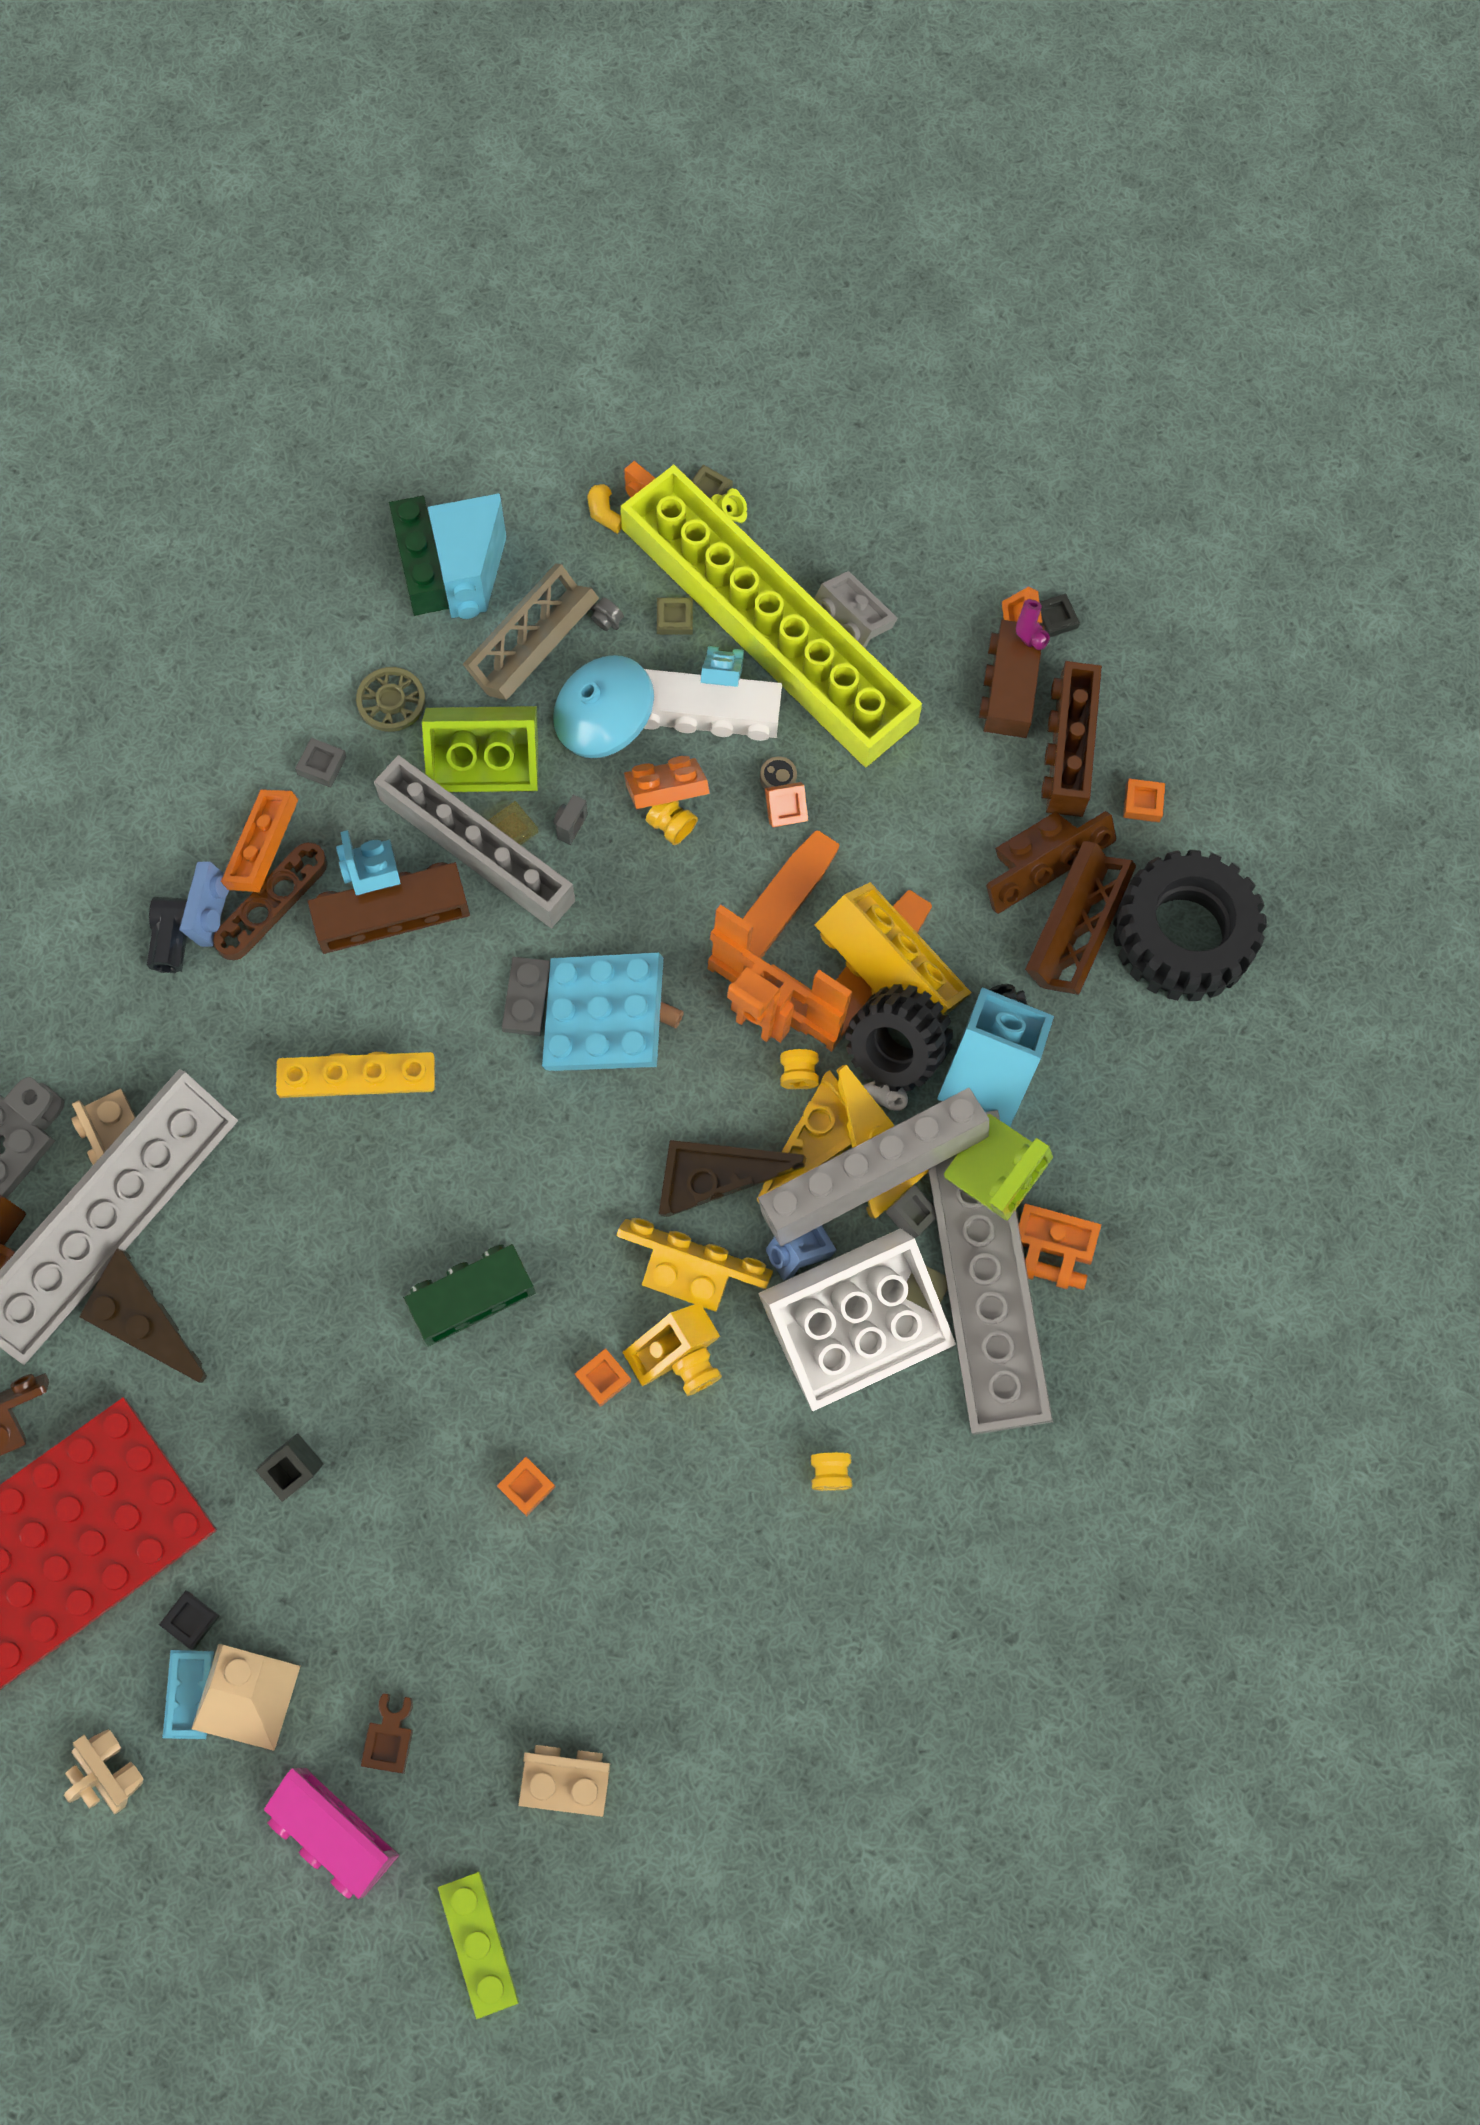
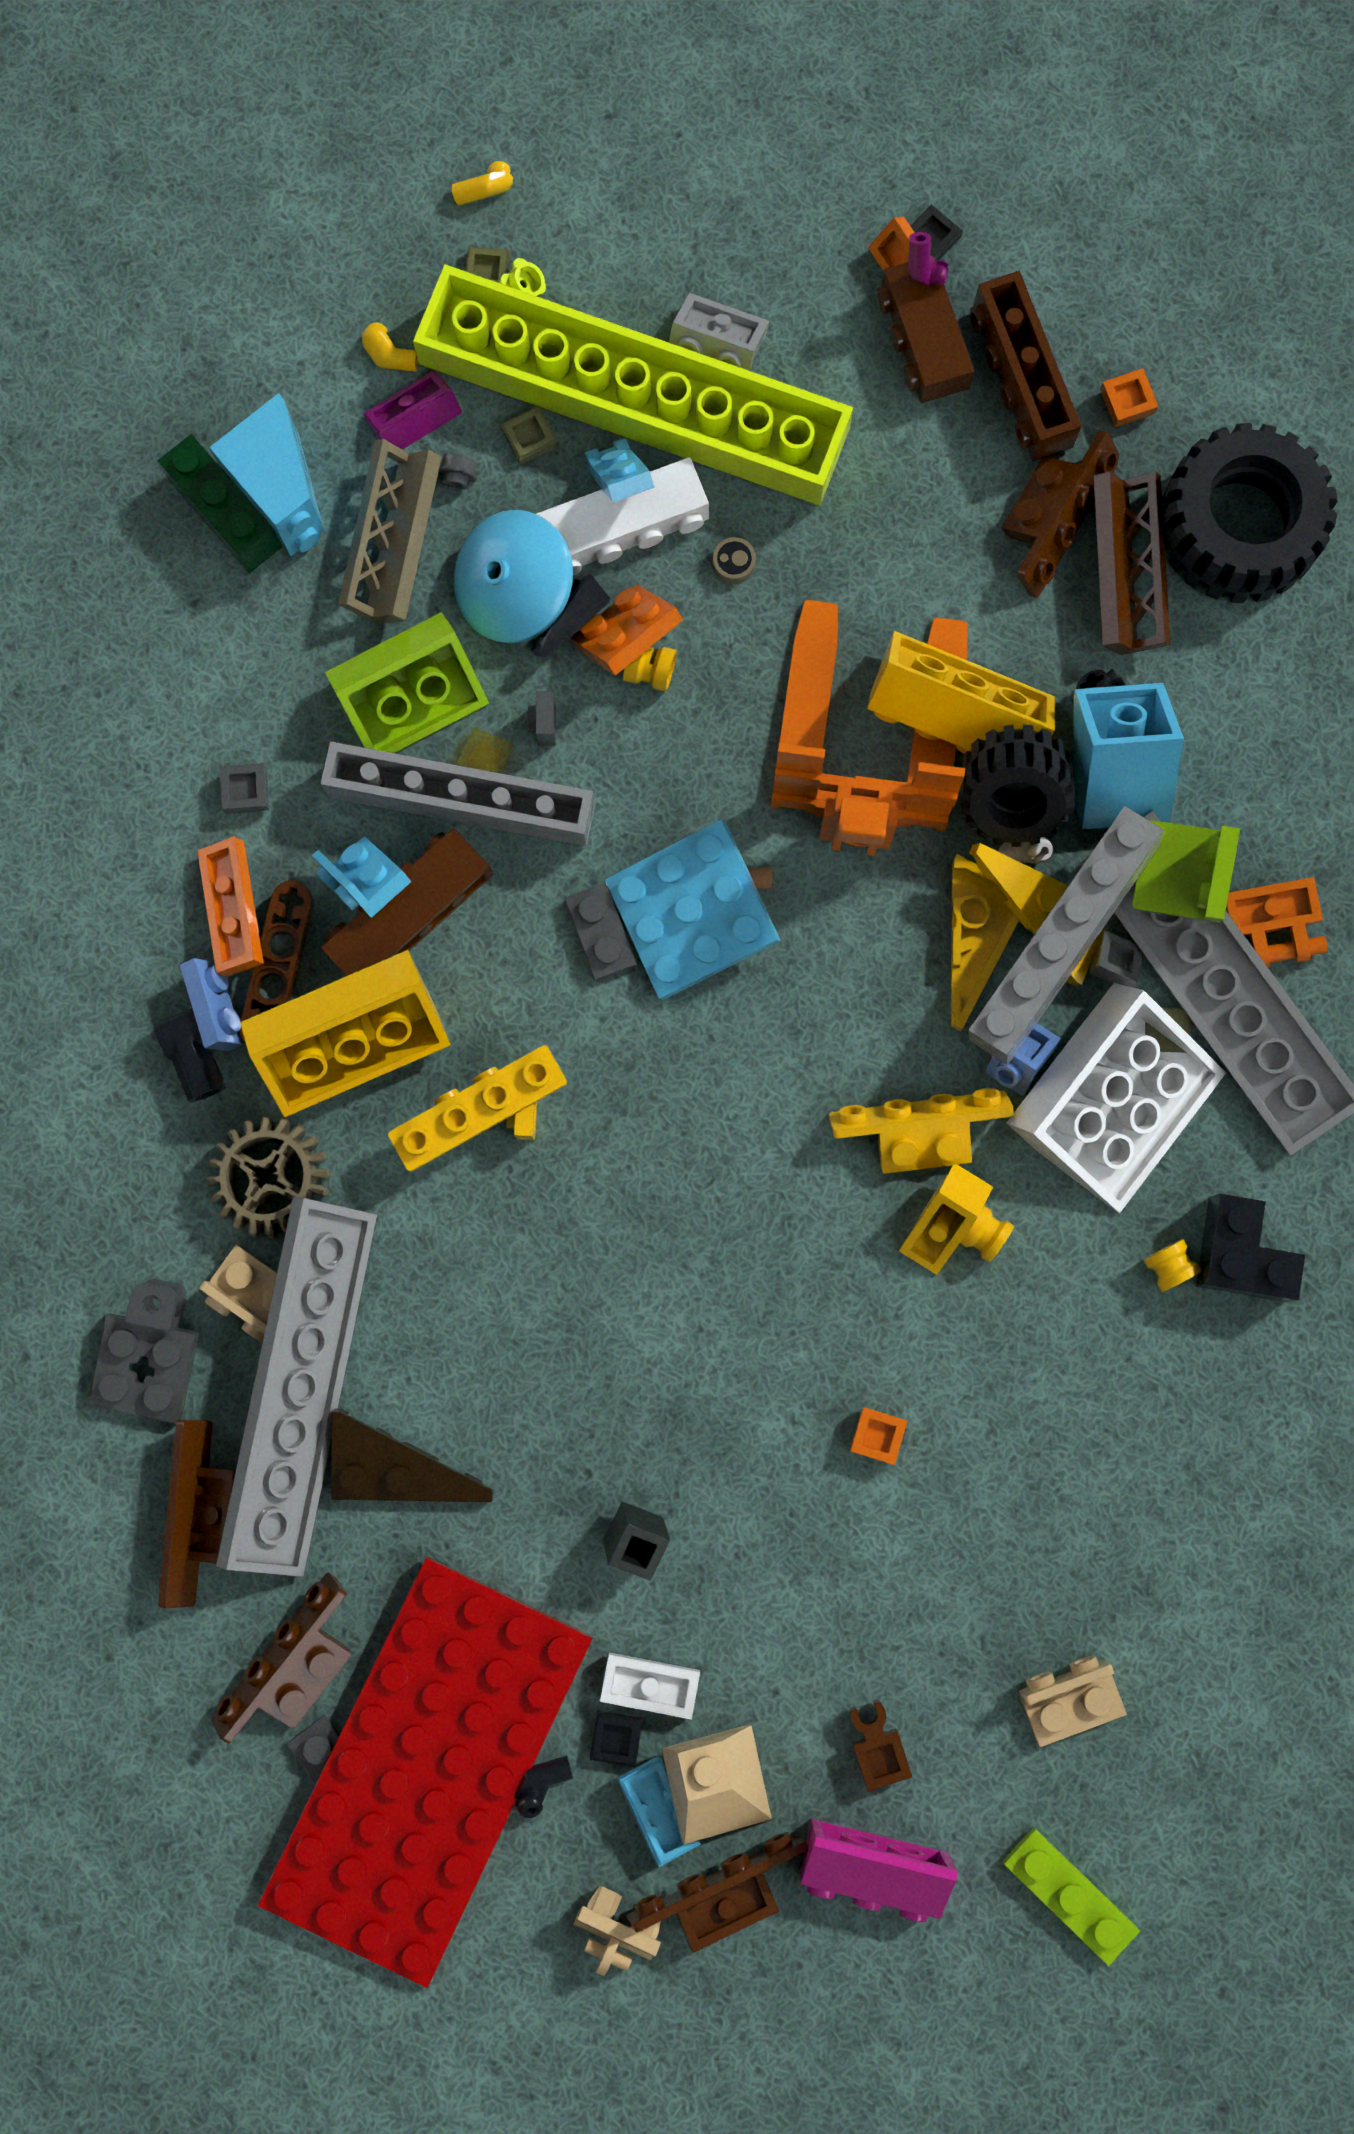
camera: 20 degrees left, 10 degrees up
olive wheel [356,667,425,732] -> none
dark green brick [403,1244,536,1347] -> none
orange plate [575,1348,632,1407] -> none
orange plate [624,461,656,498] -> none
dark brown wing [659,1140,806,1217] -> none
plate [765,782,808,827] -> none
yellow wheel [780,1049,819,1089] -> none
none -> dark tan gear [207,1116,331,1239]
none -> yellow brick [240,950,451,1117]
none -> magenta slope [363,370,462,450]
none -> yellow arm [452,161,513,206]
none -> yellow plate [507,1102,537,1141]
none -> black arm [514,1755,573,1818]
none -> black slope [531,573,611,657]
none -> white plate [600,1652,700,1720]
none -> reddish brown bracket [626,1832,808,1953]
none -> black brick [1196,1193,1305,1302]

